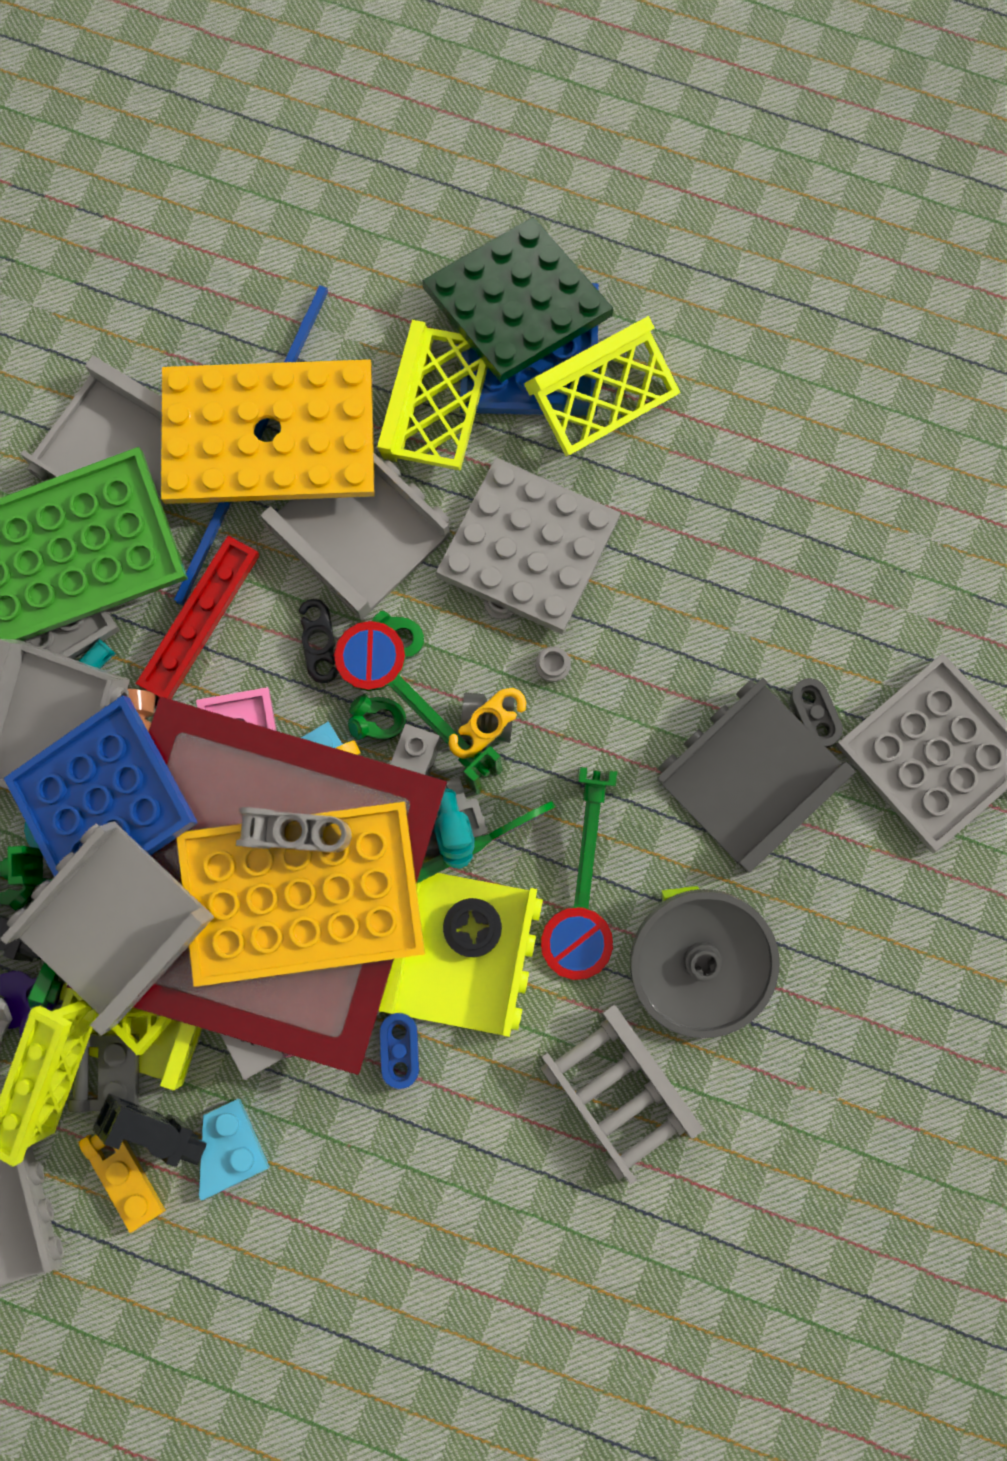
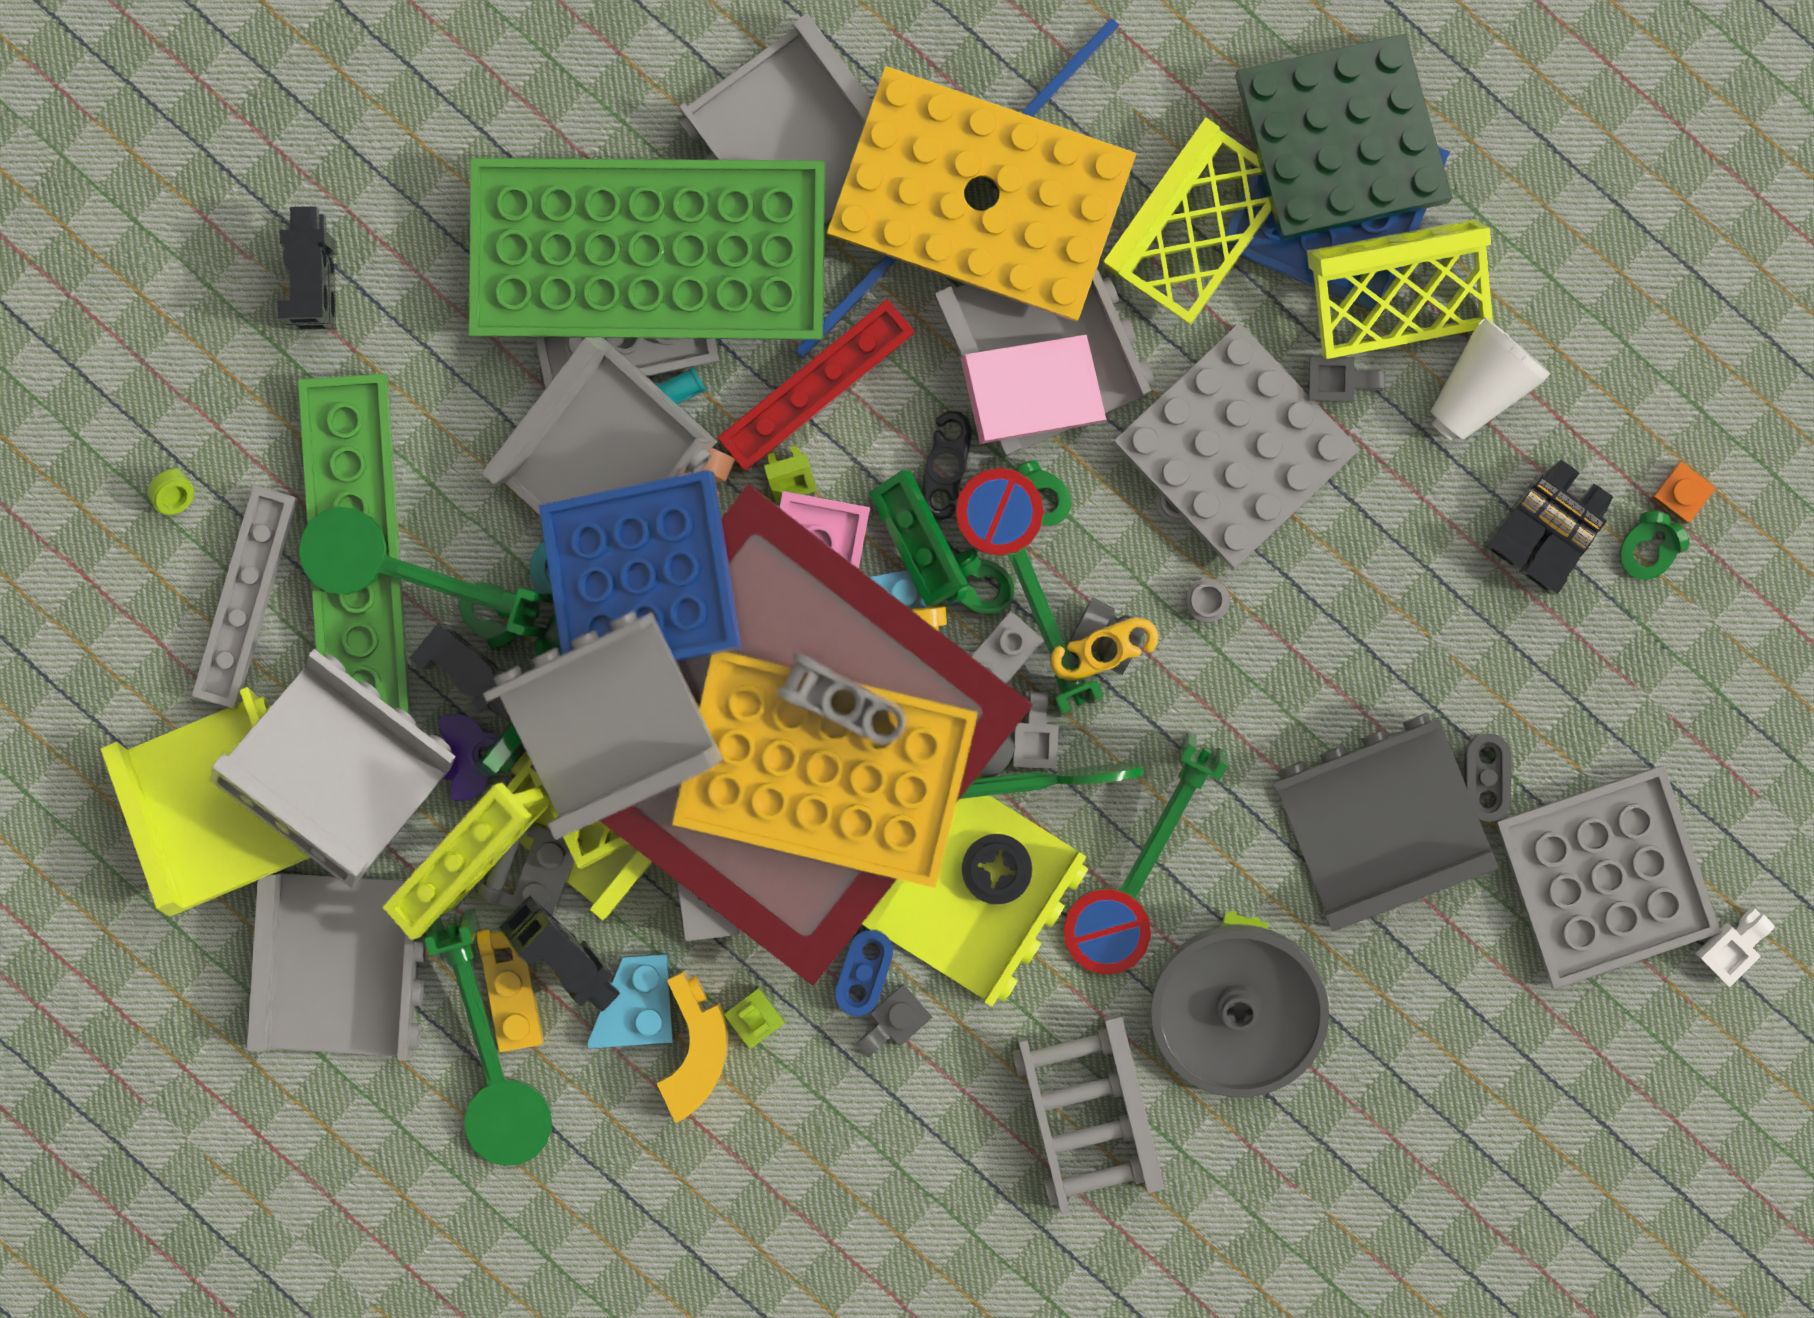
camera: 25 degrees right, 10 degrees up
teal arm [434,788,475,869] -> none
none -> green piece [424,908,552,1166]
none -> yellow arch [656,970,728,1123]
none -> lime tile [724,987,786,1049]
none -> lime tile [764,445,818,503]
none -> dark grey plate [856,984,933,1058]
none -> green plate [868,470,969,607]
none -> bright pink tile [960,335,1106,444]
none -> dark grey plate [1309,356,1385,403]
none -> white cone [1431,317,1551,440]
none -> black hips [1483,460,1613,594]
none -> green piece [1619,511,1690,580]
none -> orange plate [1651,462,1716,524]

